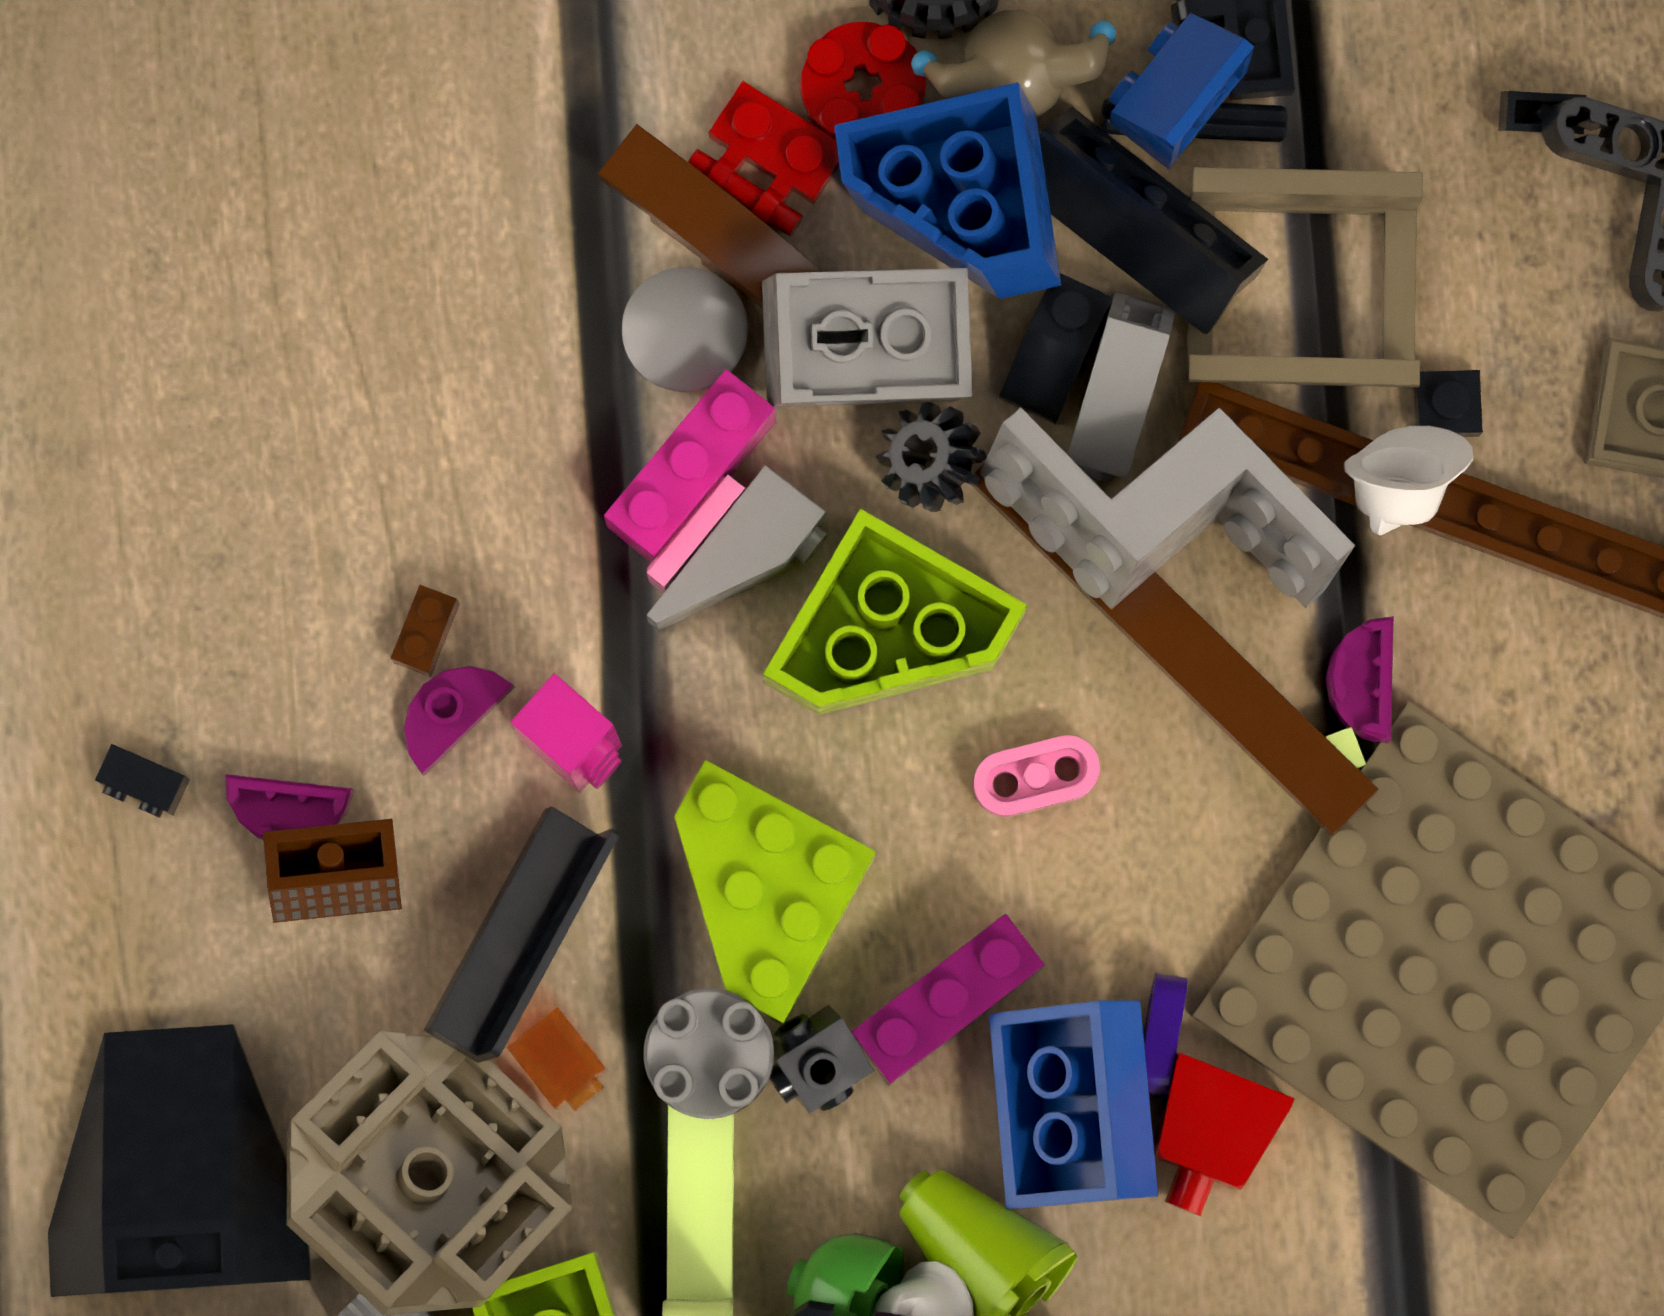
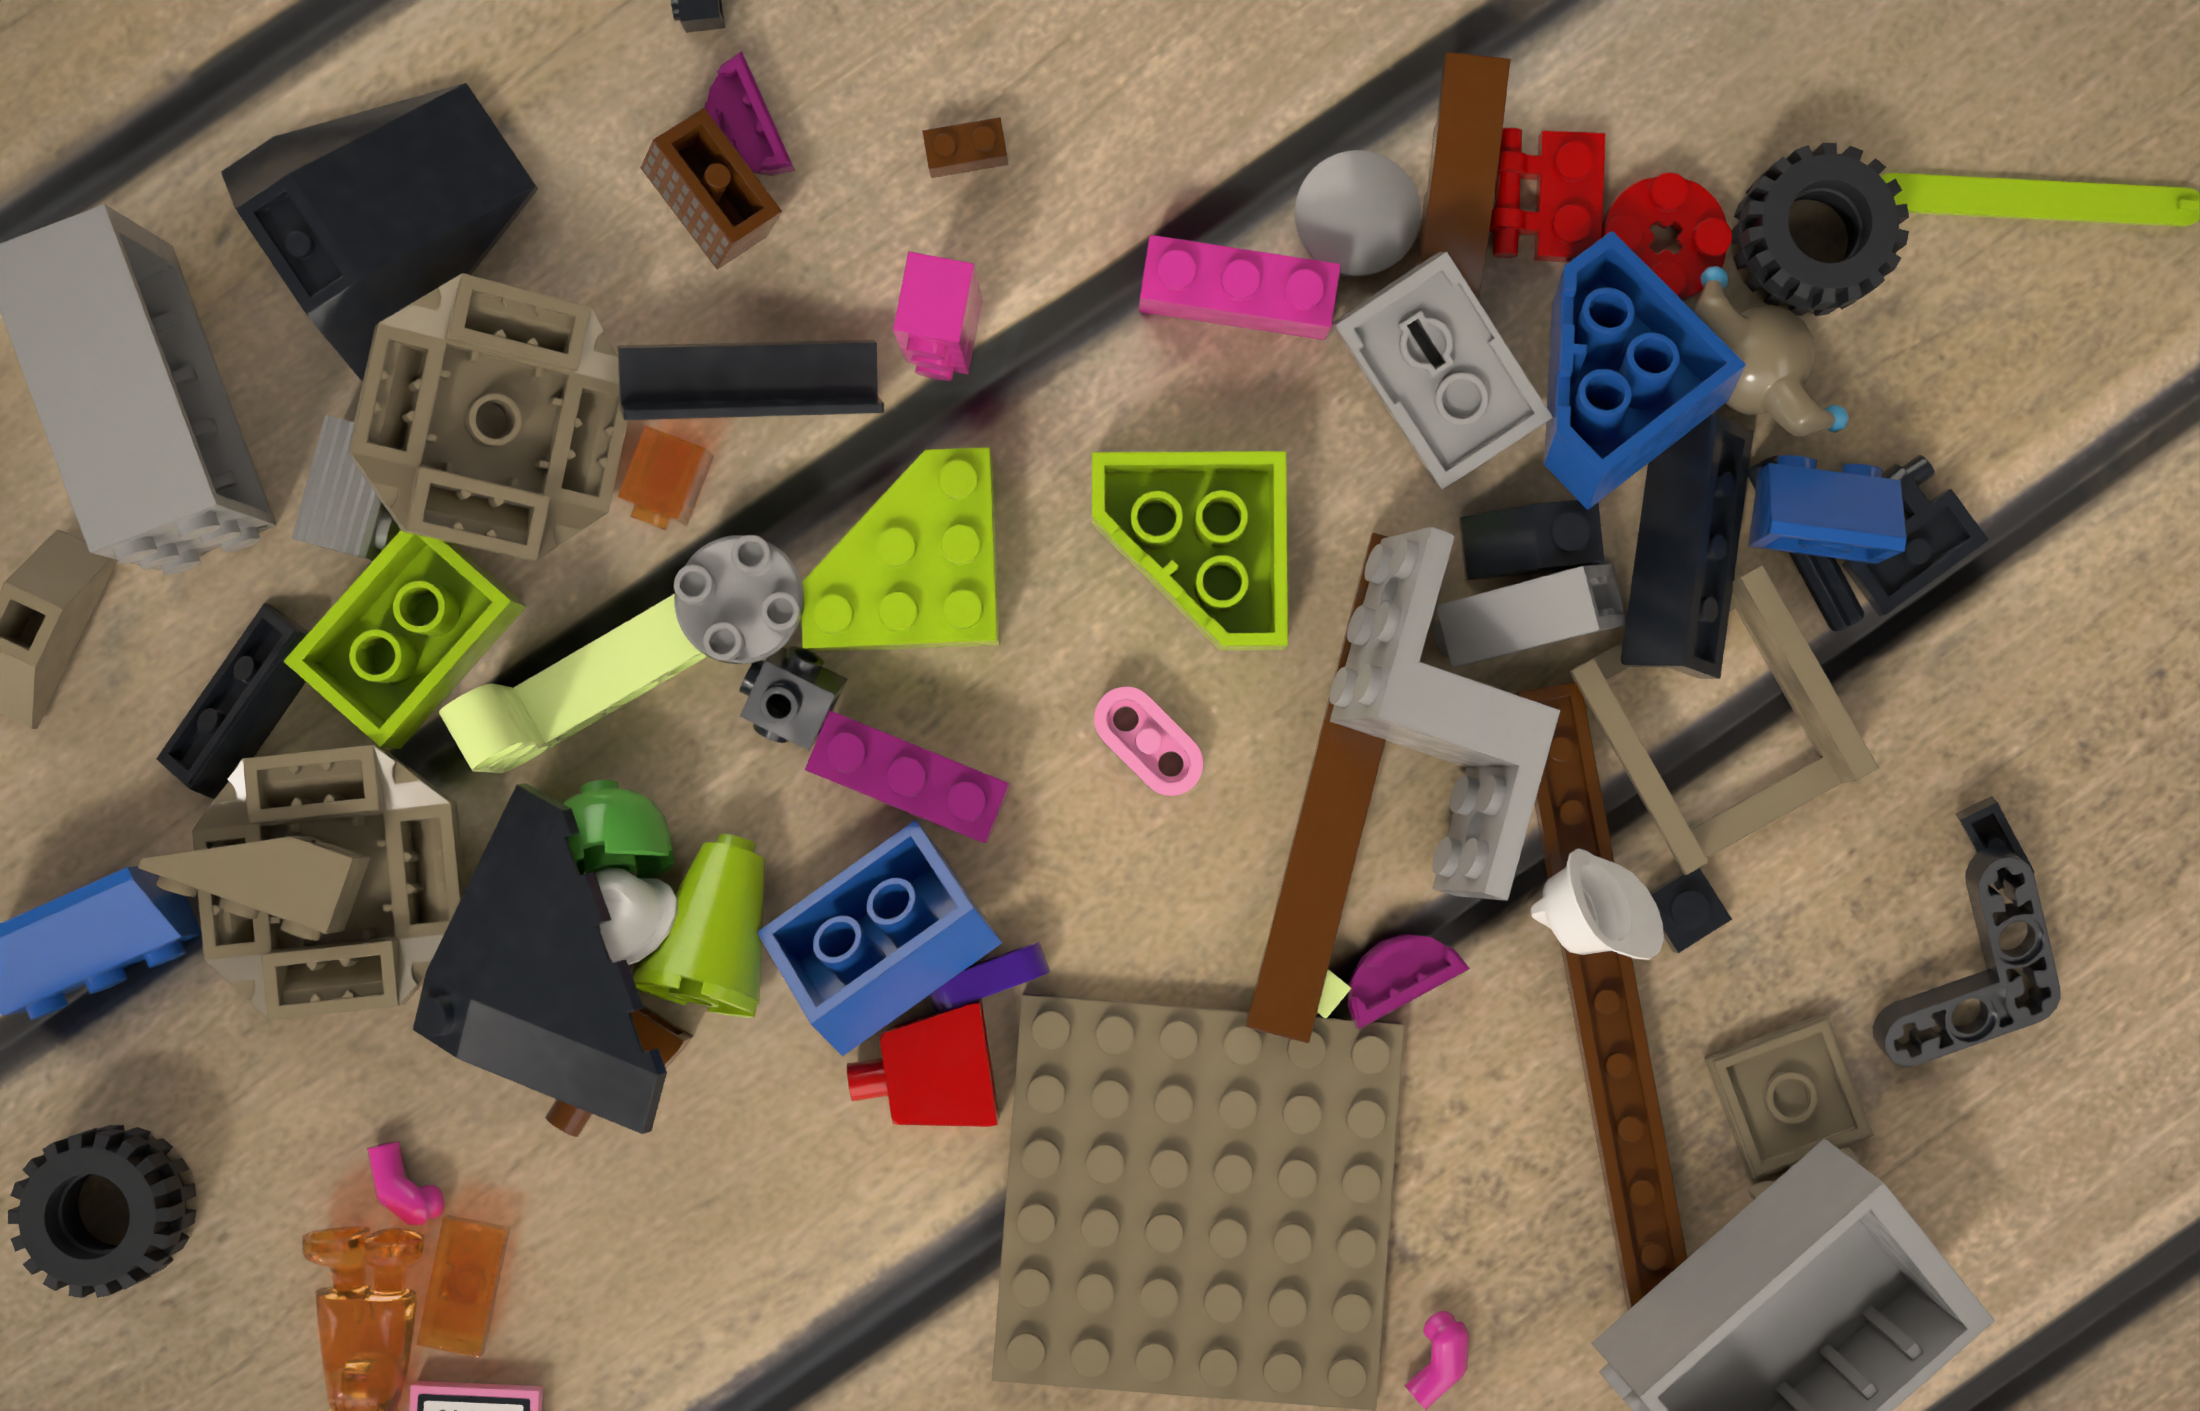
camera: 60 degrees right, 5 degrees up
magenta plate [404,666,515,776] -> none
bright pink tile [646,475,745,593] -> none
light grey slope [647,465,828,631] -> none
black gear [875,402,987,512] -> none

